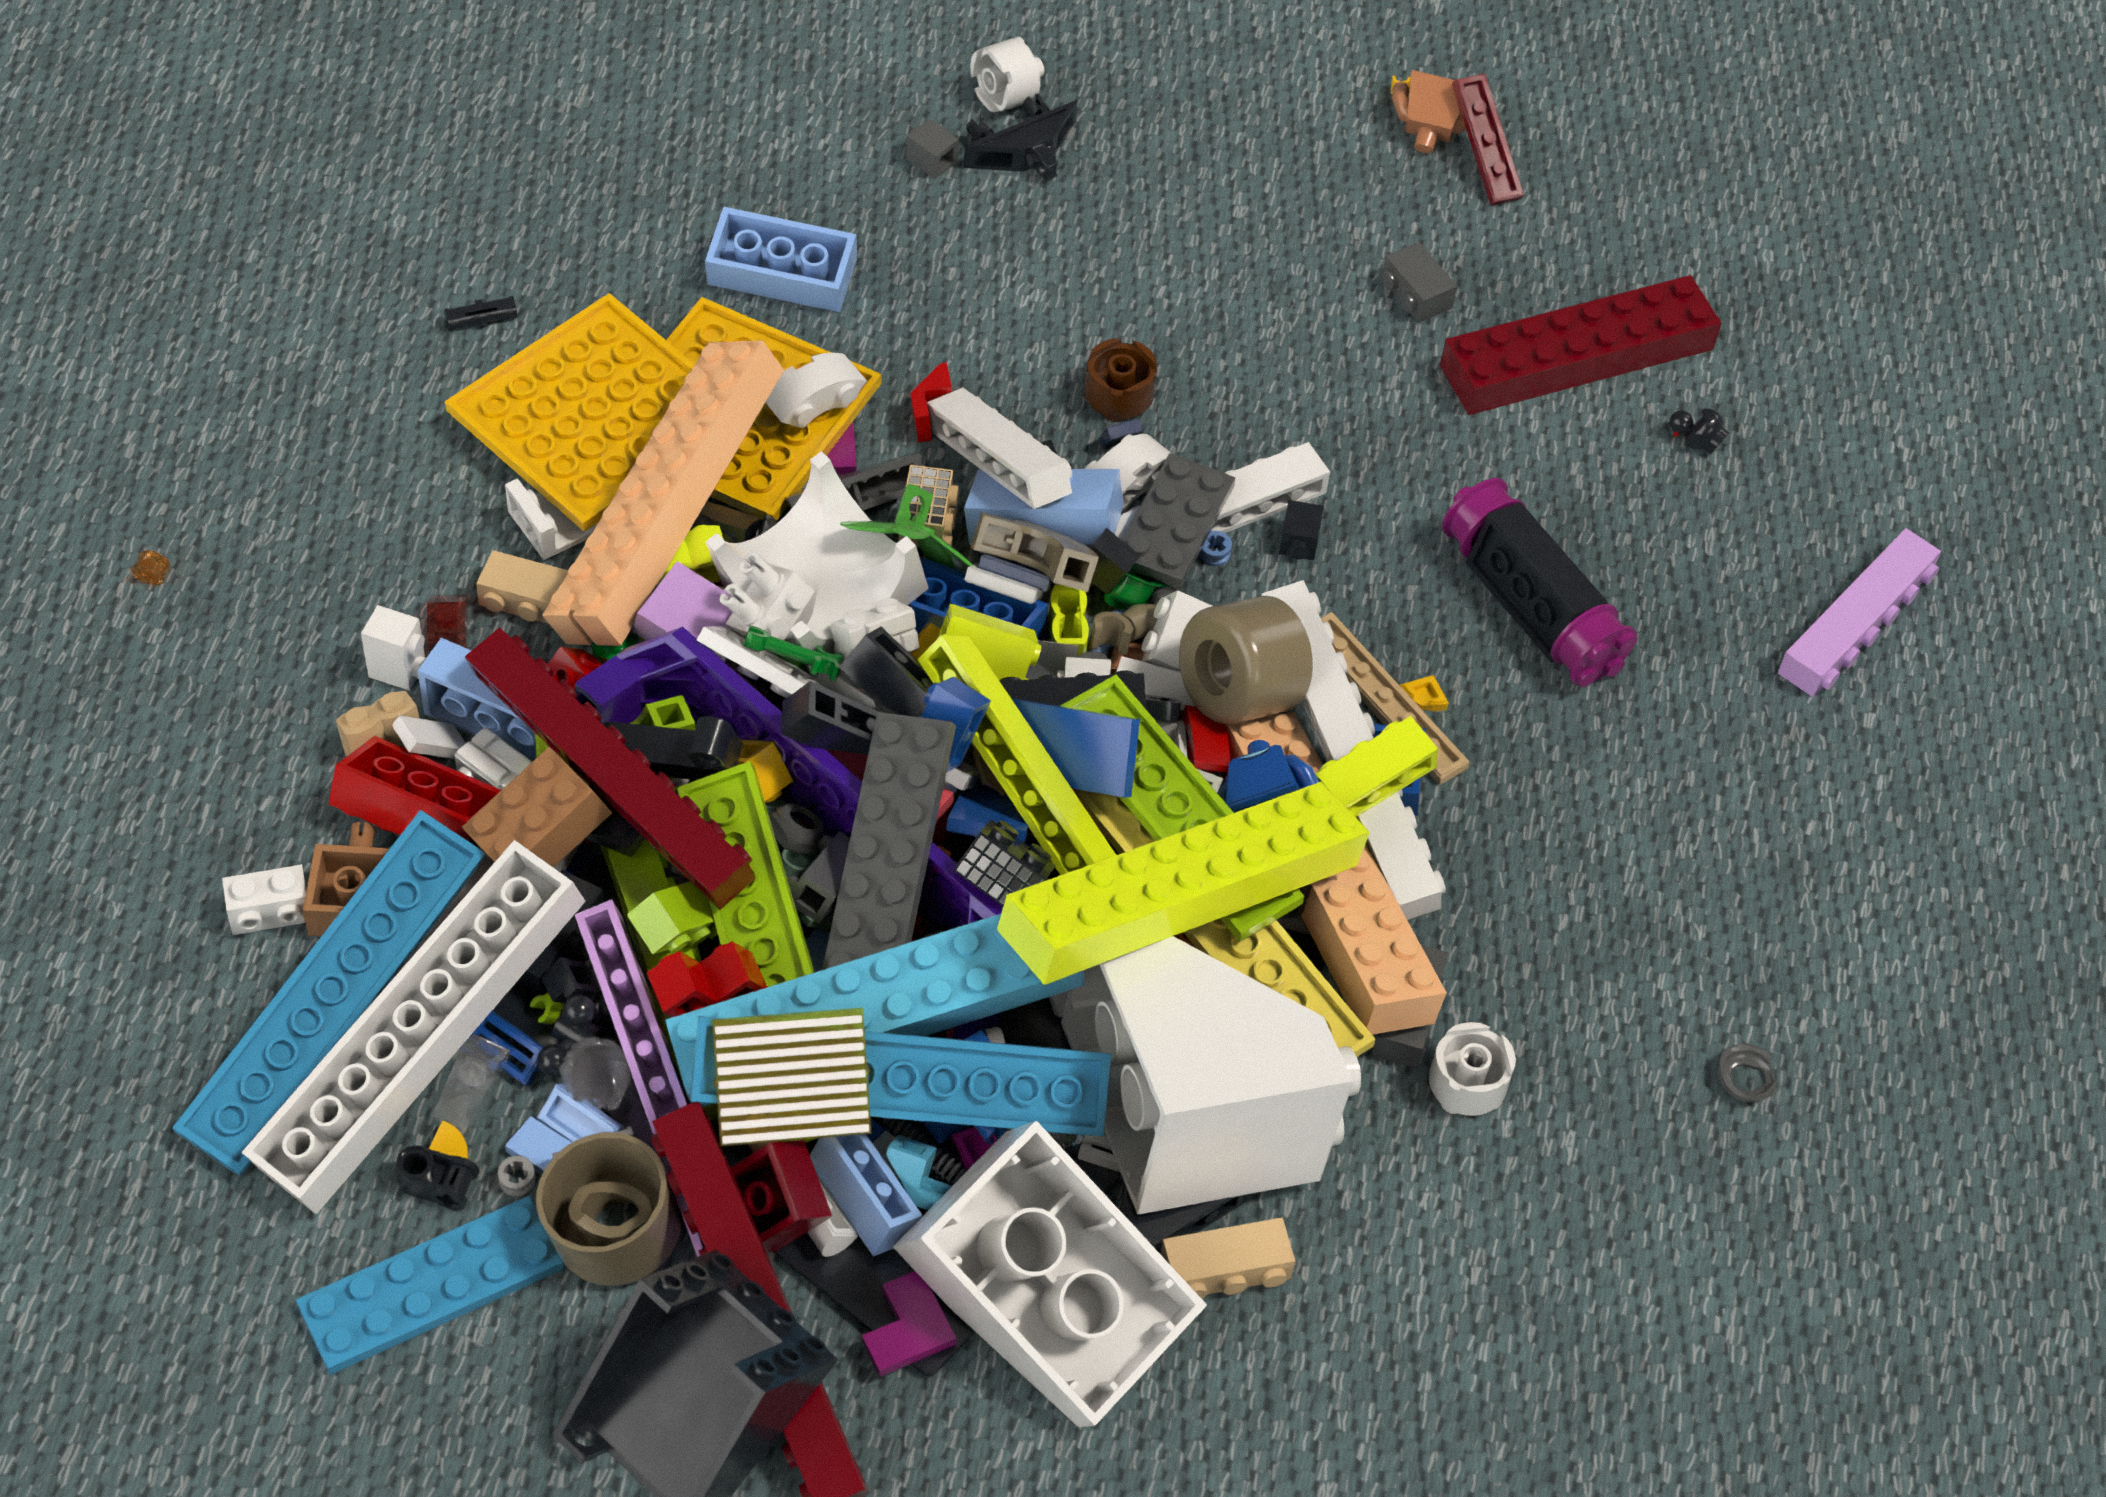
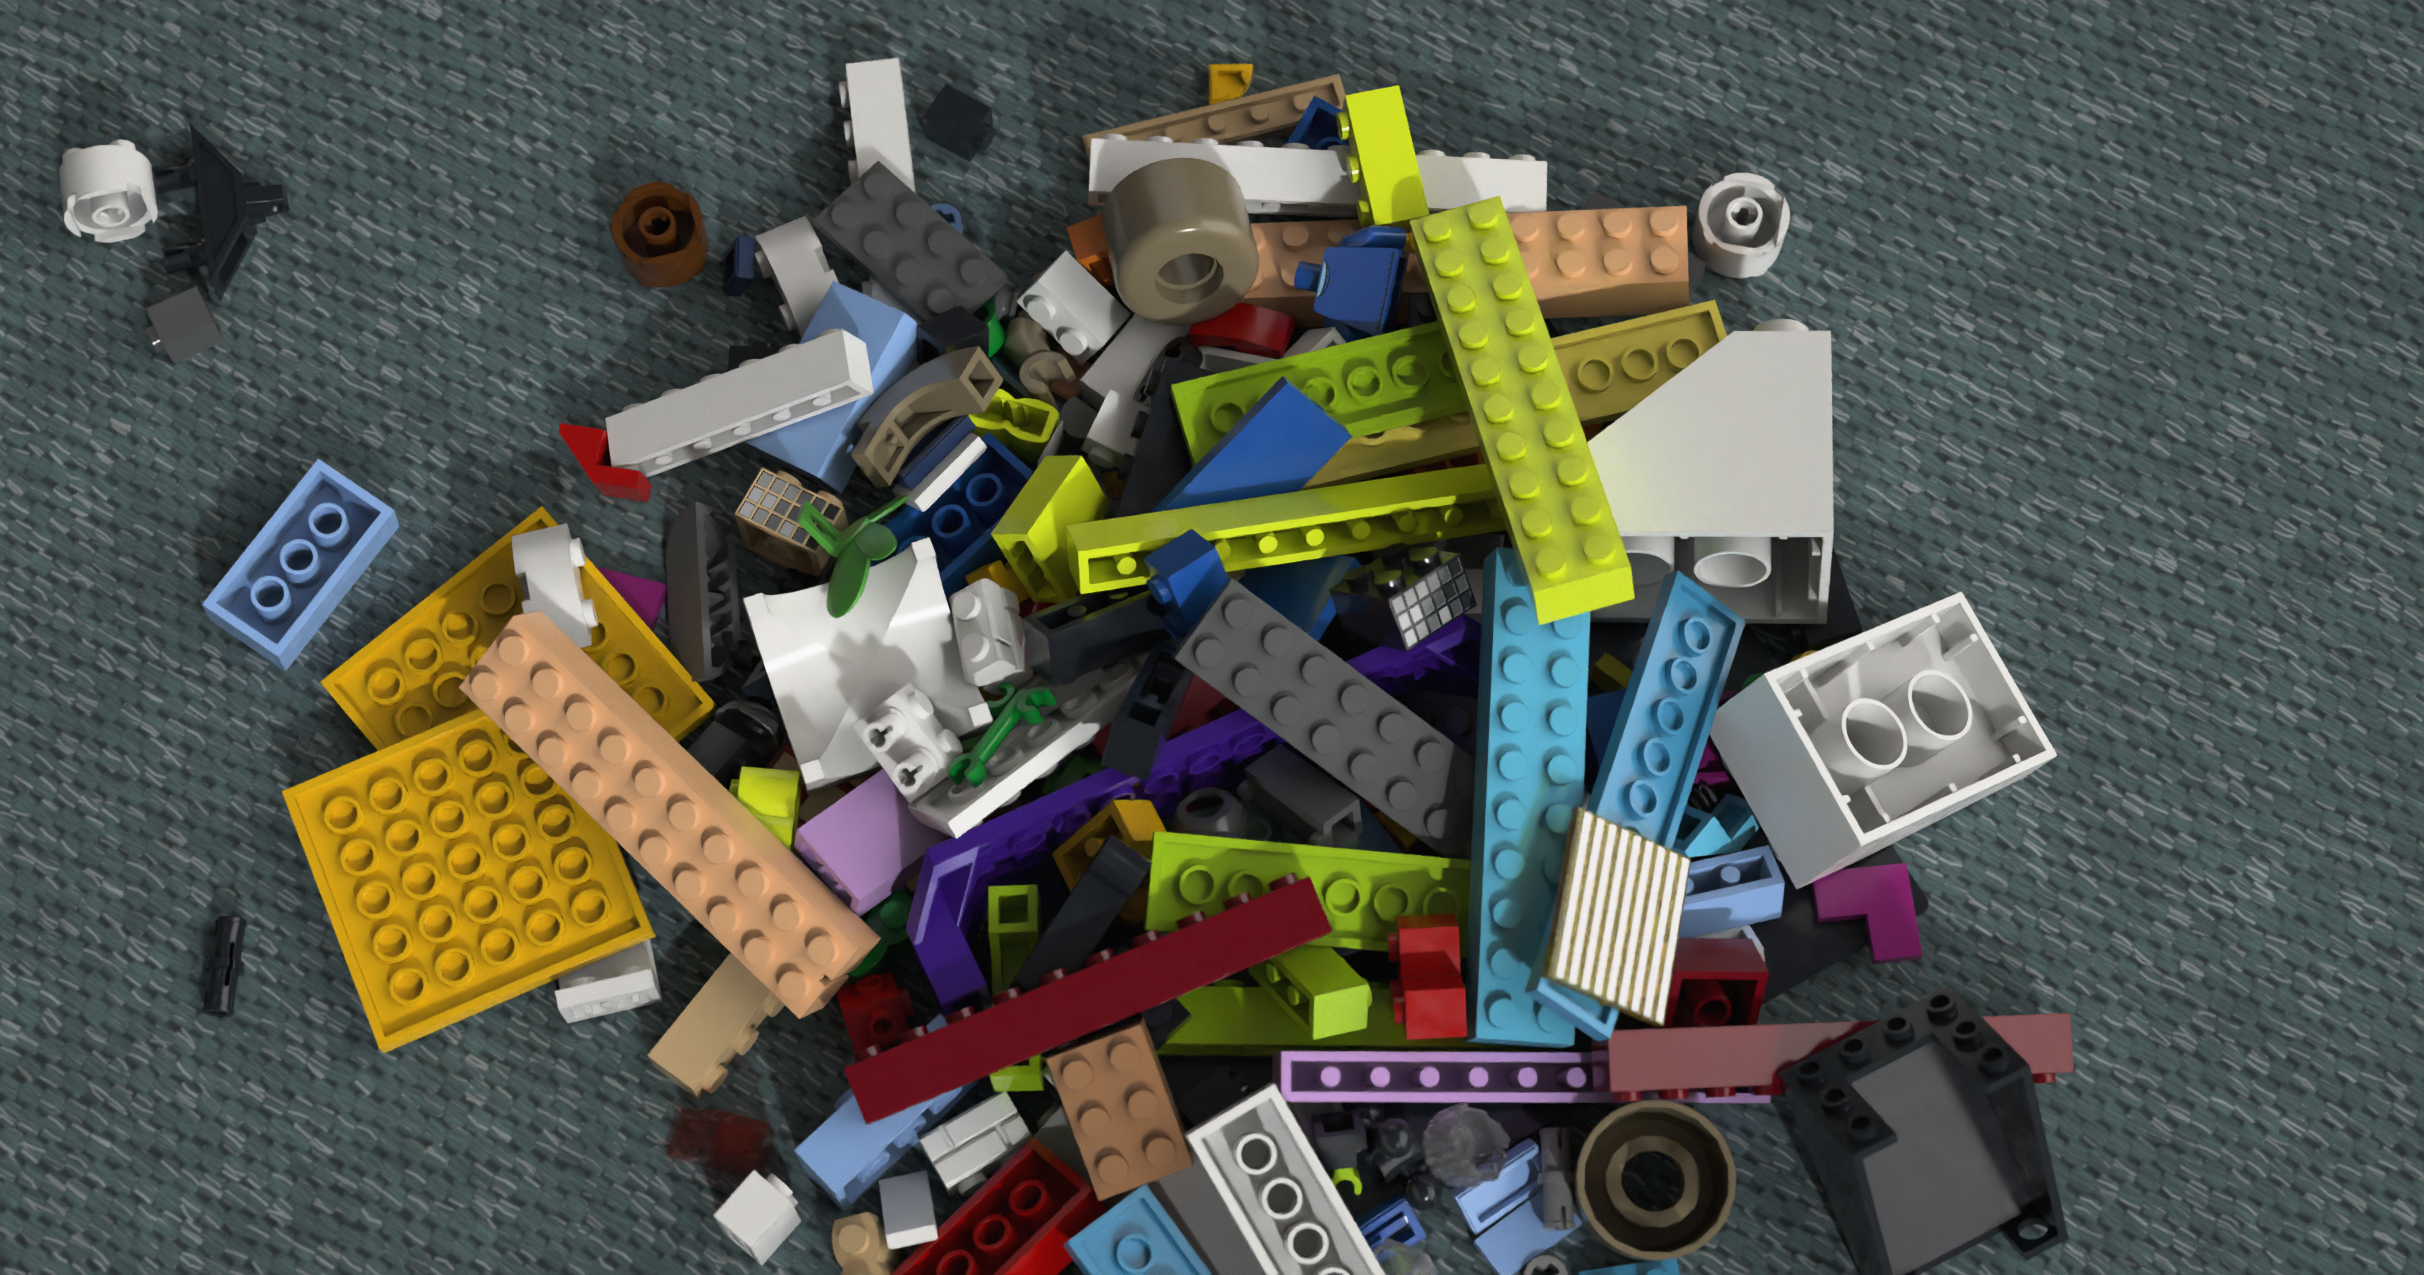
camera: 65 degrees left, 15 degrees up
tan brick [1160,1217,1295,1299] -> none

